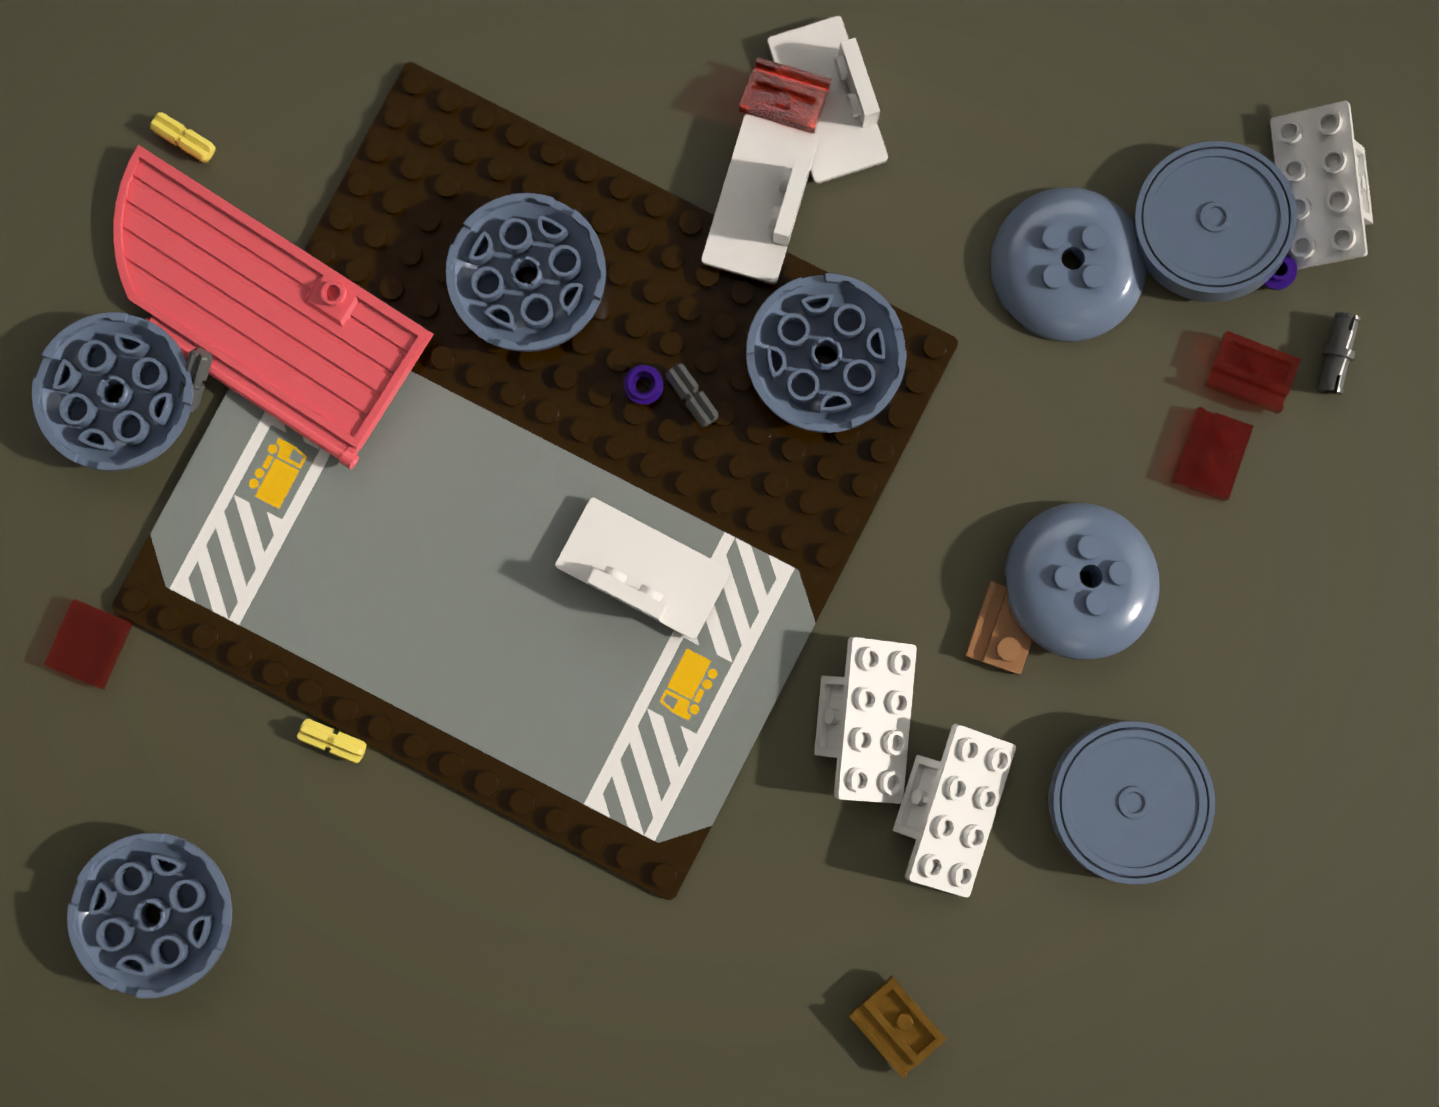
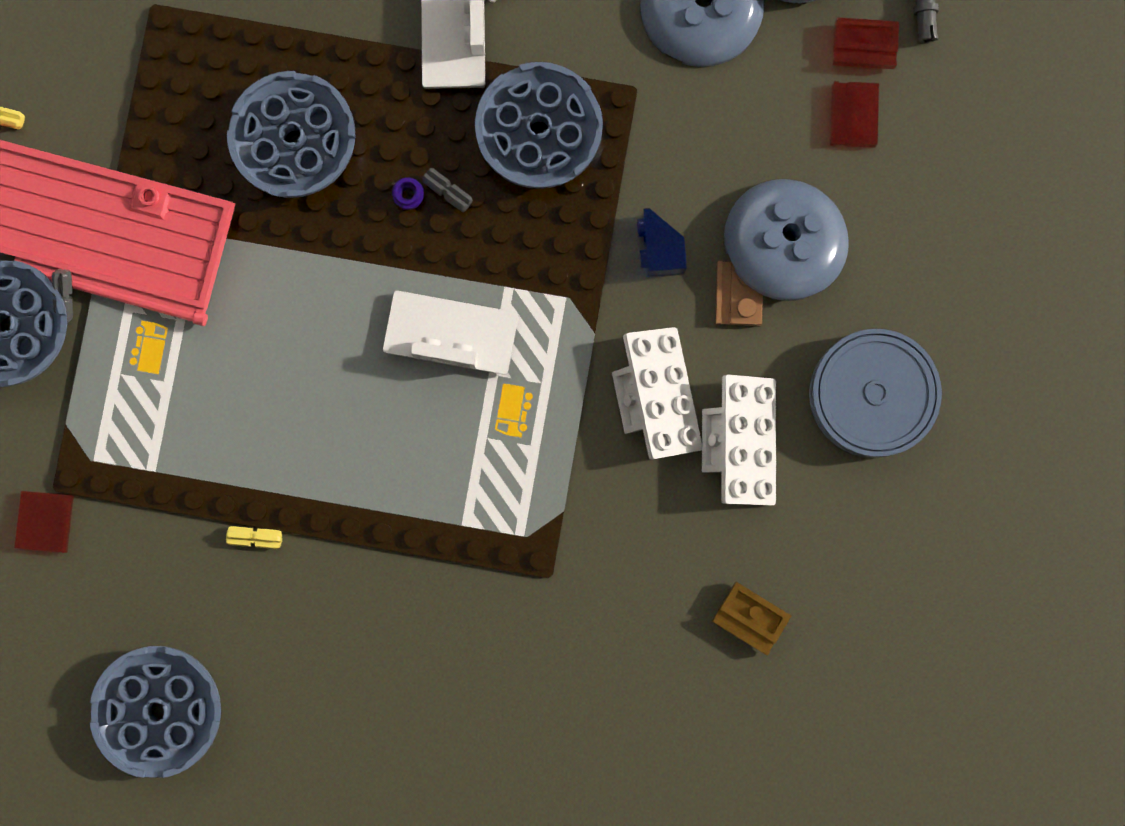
camera: 15 degrees left, 0 degrees up
none -> clear blue slope [637,208,687,277]

